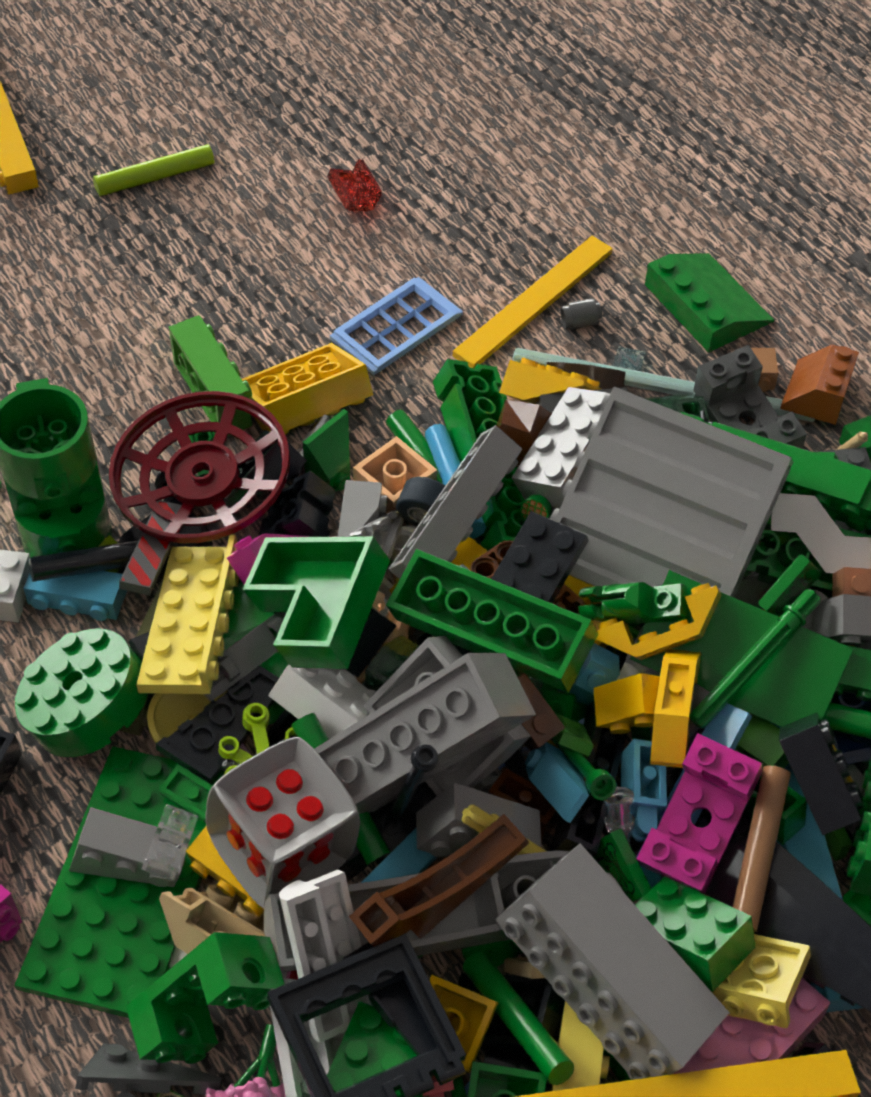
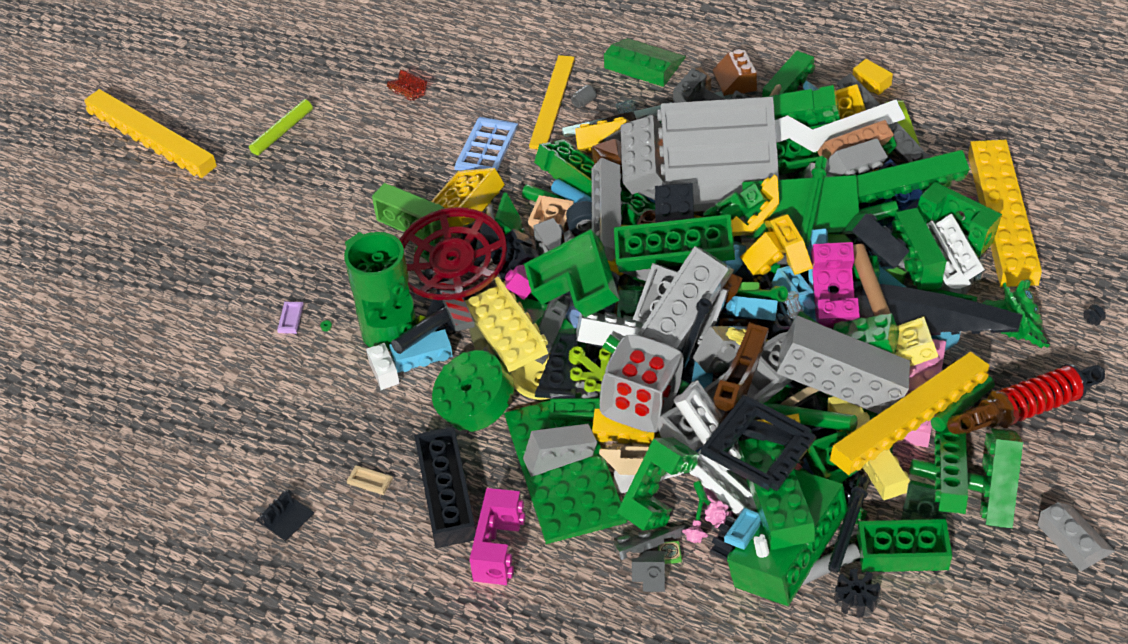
camera: 25 degrees left, 5 degrees down
clear slope [141,804,198,882] -> none
green tile [520,494,552,521] -> none
green tile [758,554,822,617] -> none

